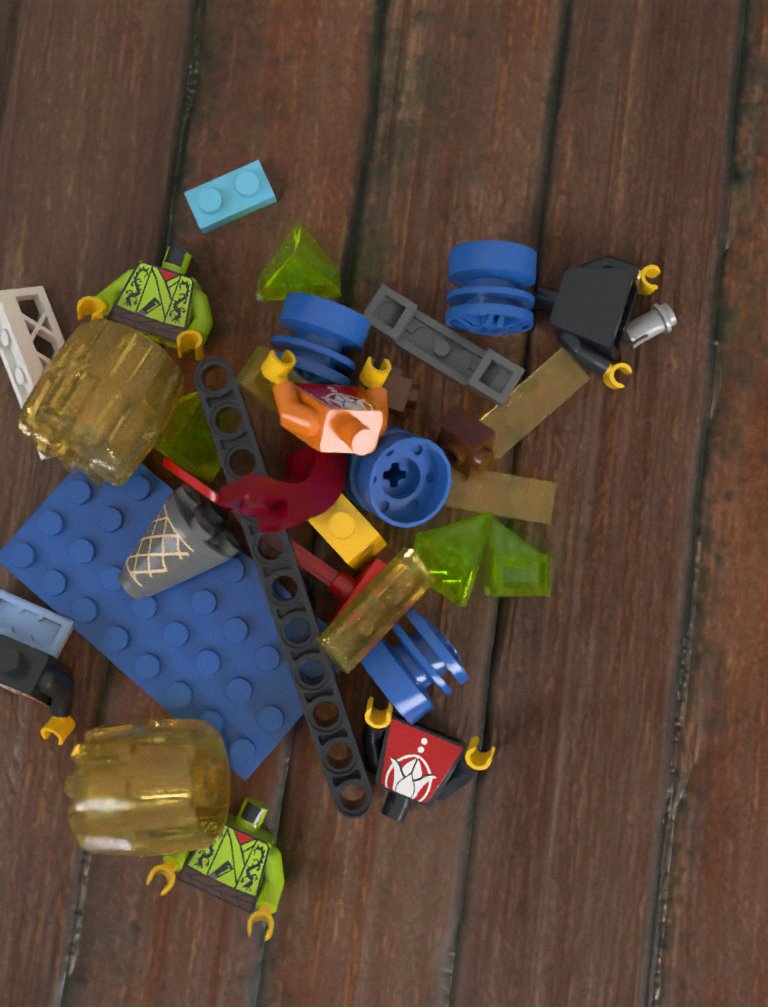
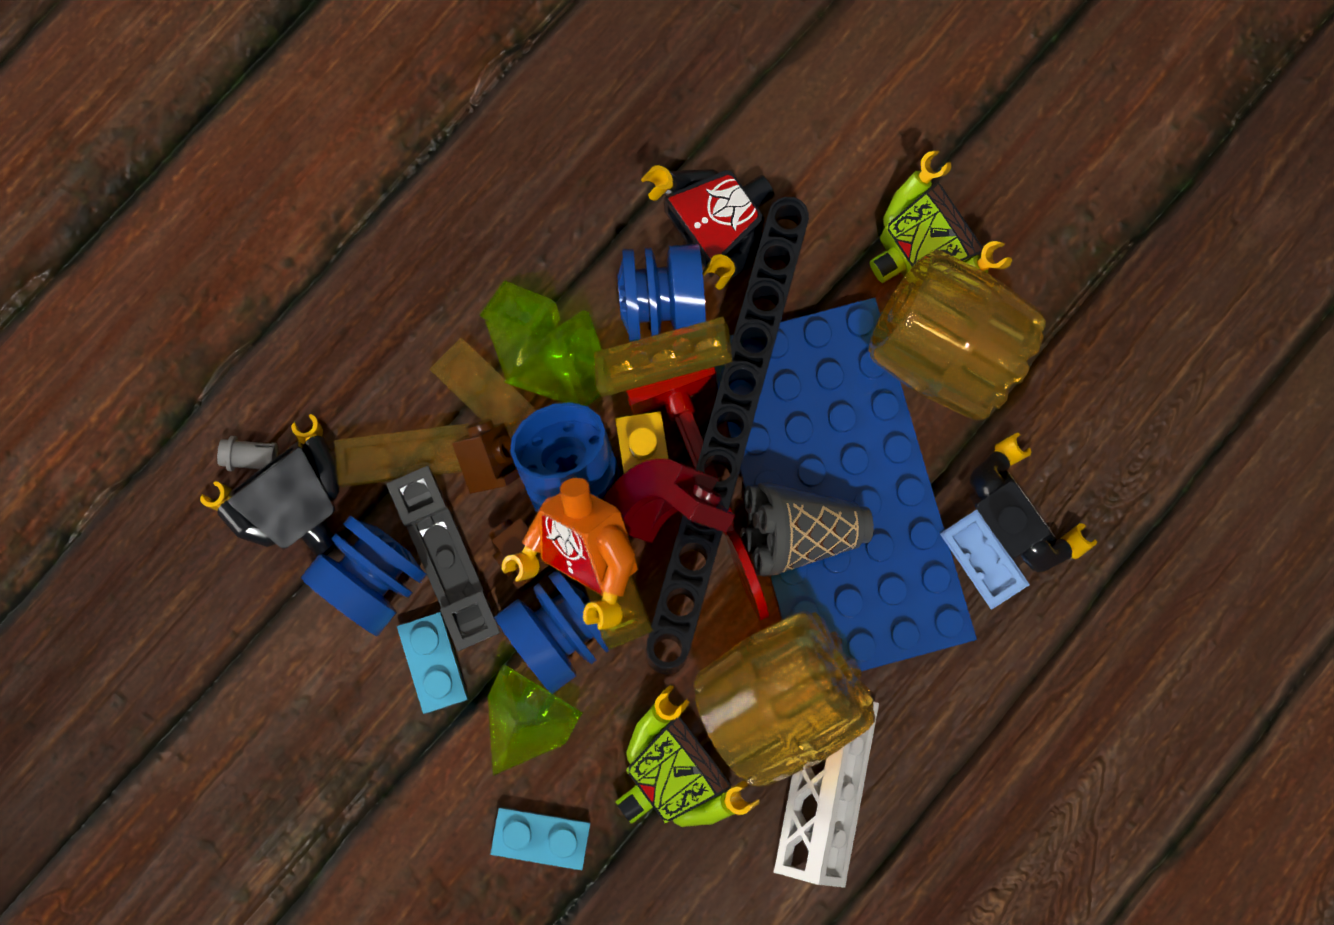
camera: 150 degrees left, 5 degrees down
clear neon green slope [140,385,227,484] -> none
none -> medium azure plate [397,612,469,714]

